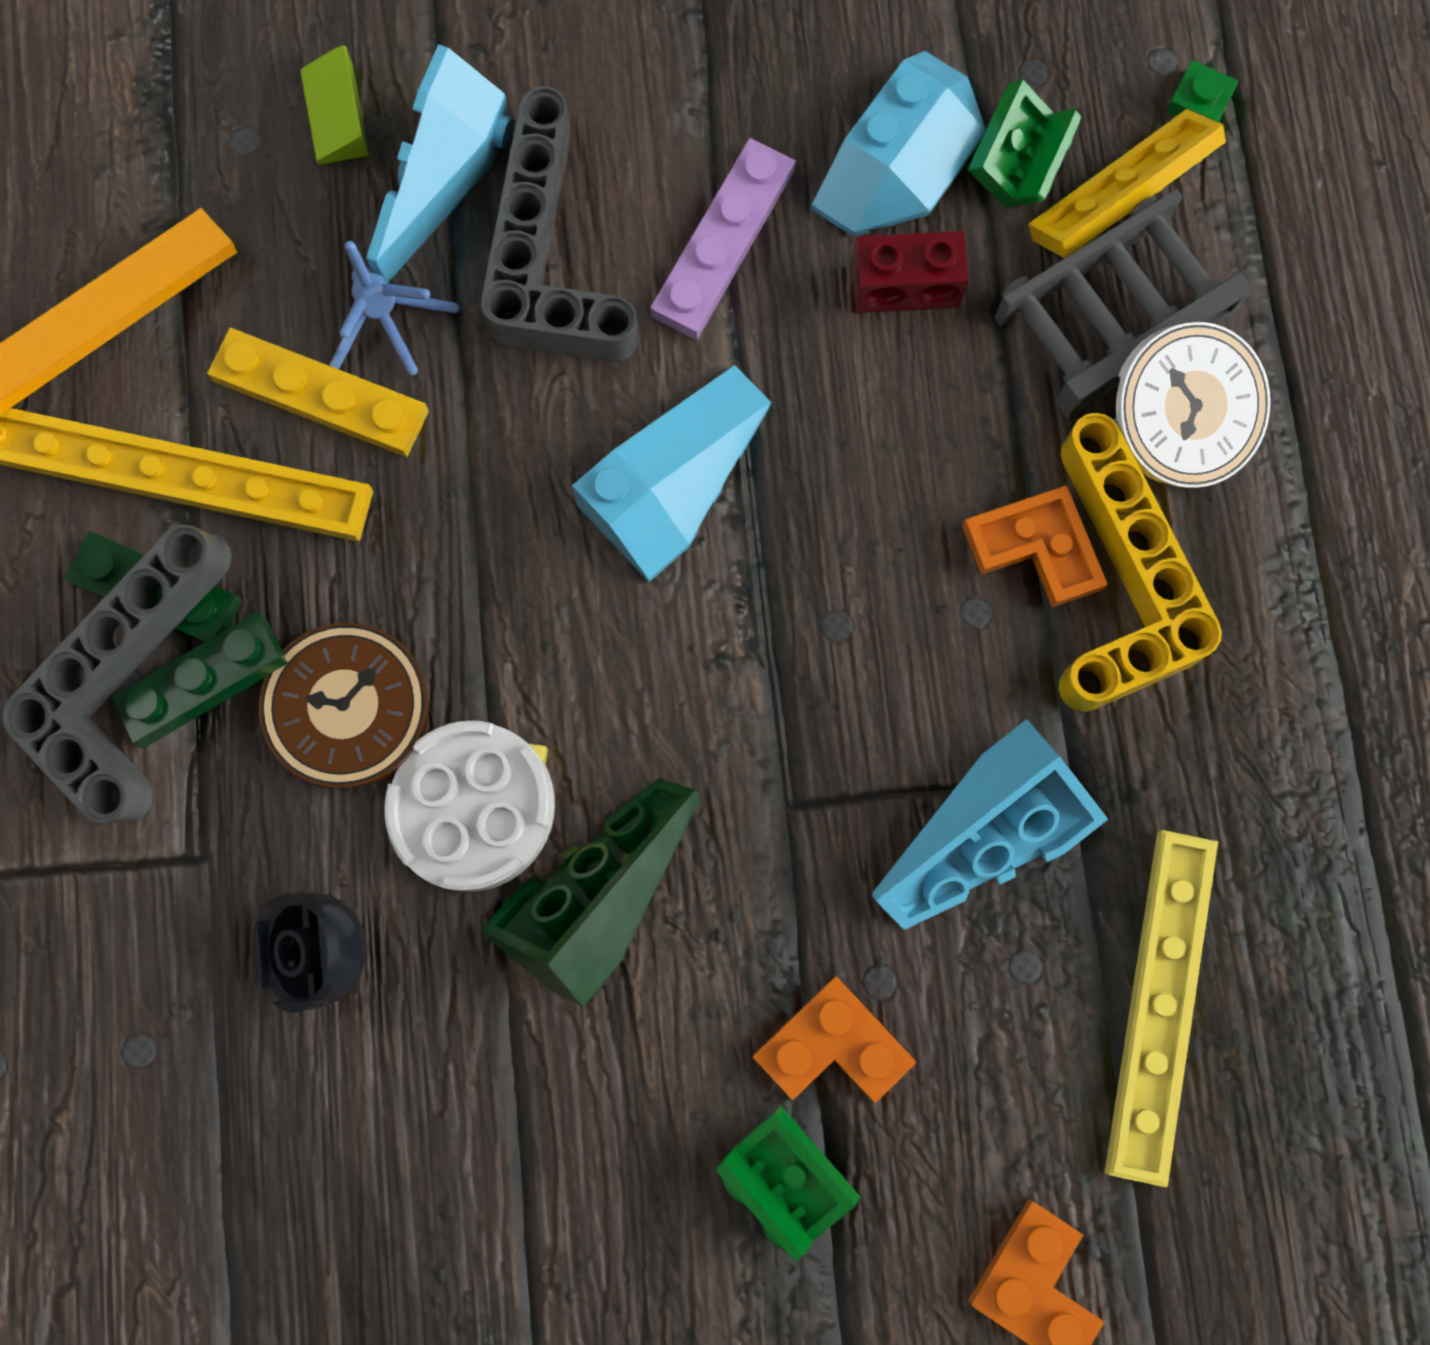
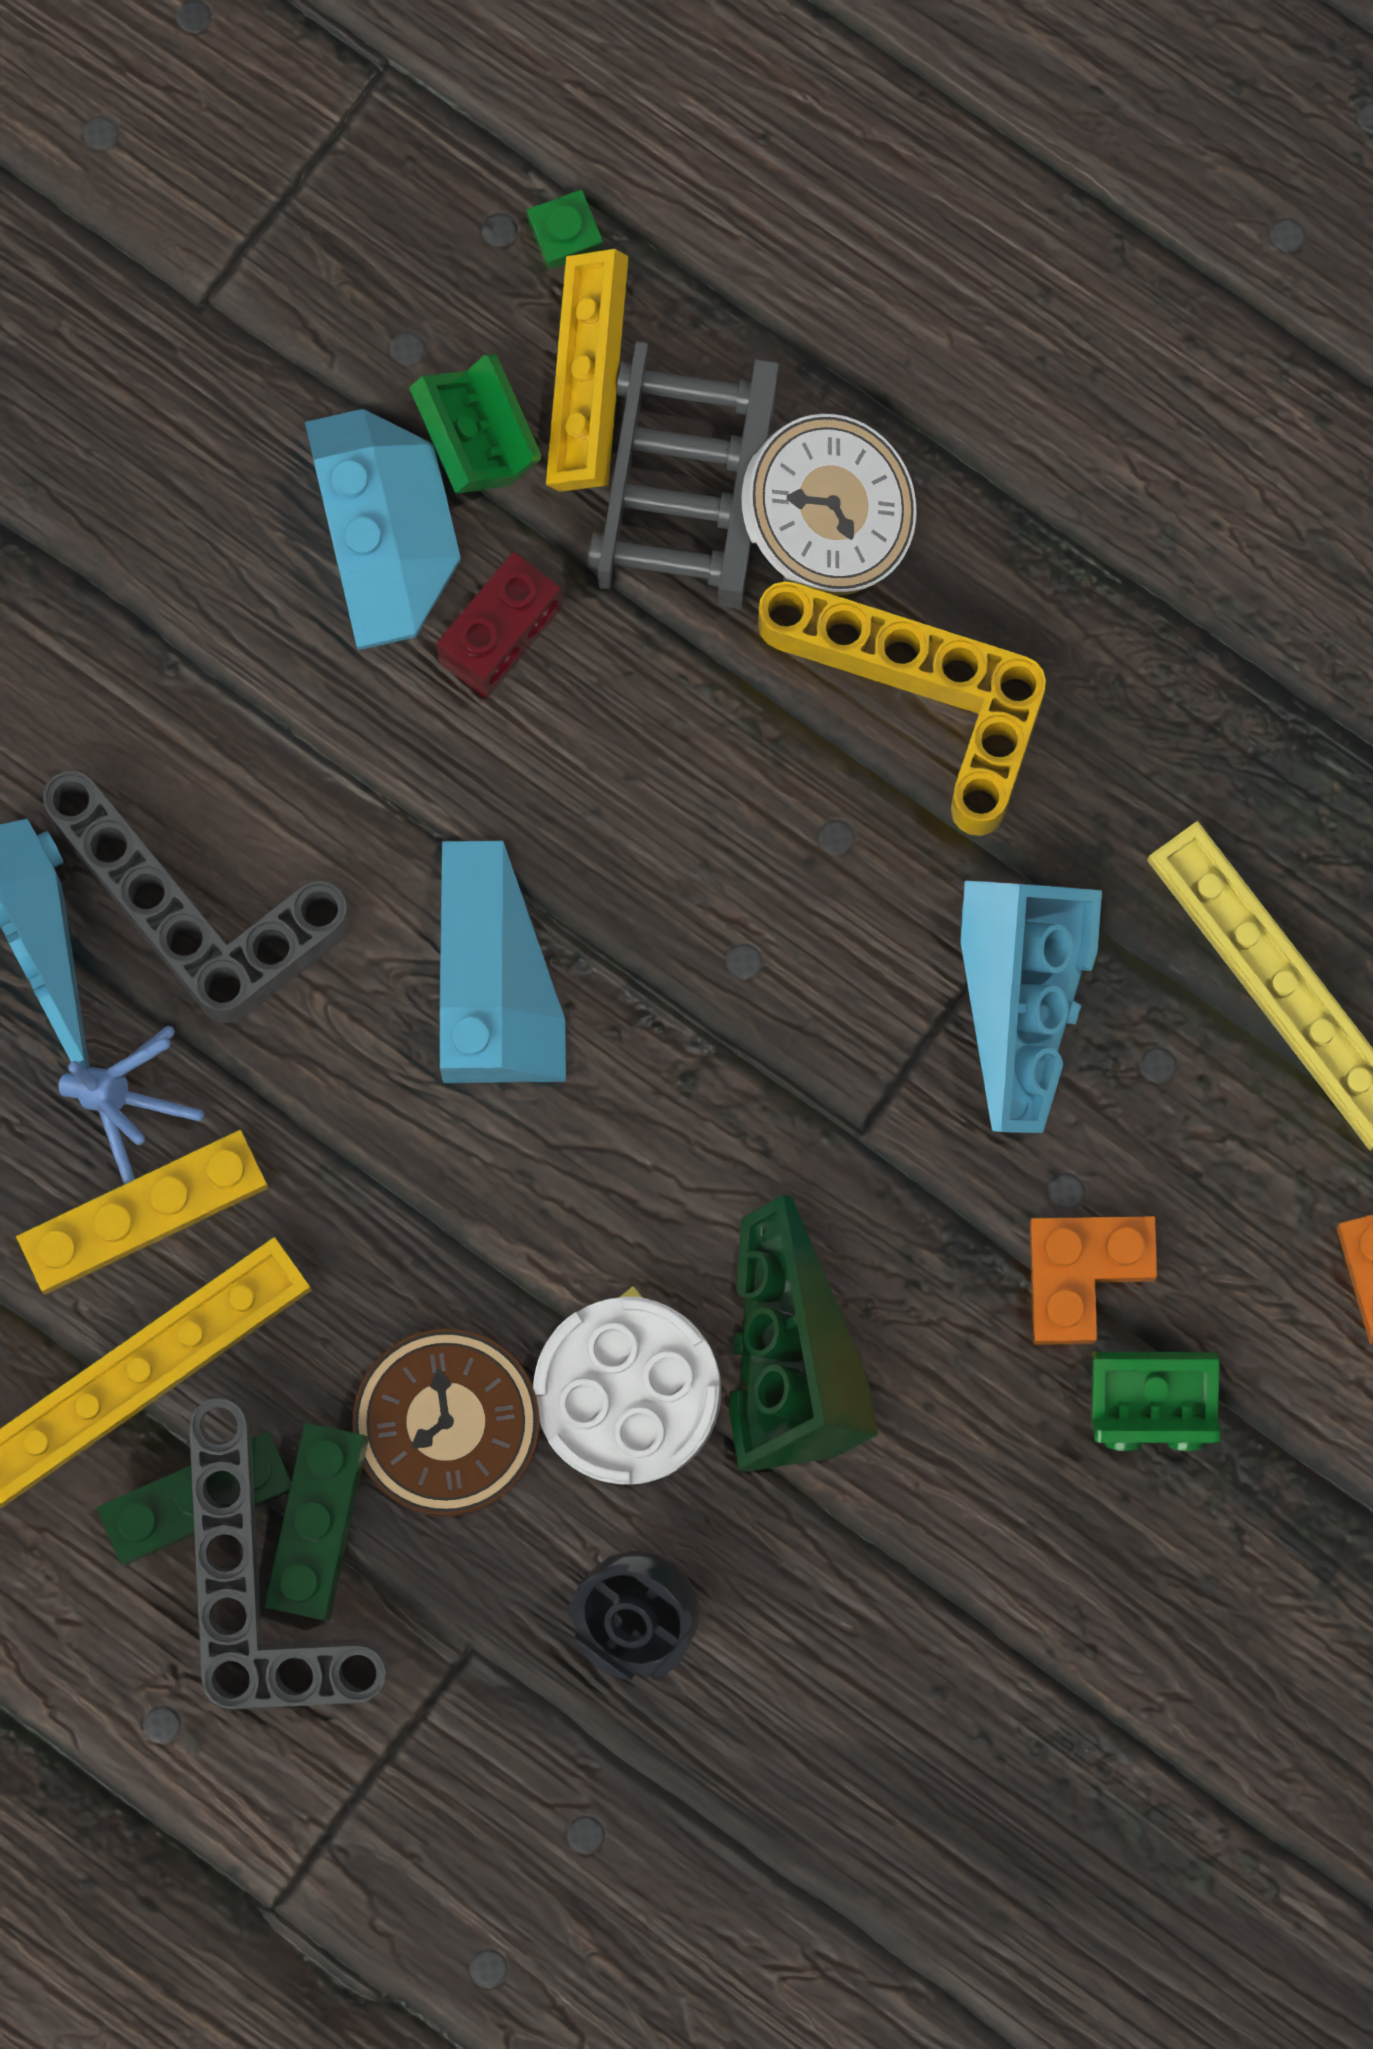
camera: 45 degrees left, 0 degrees up
lavender plate [650,138,796,340] -> none
orange plate [962,485,1108,608] -> none

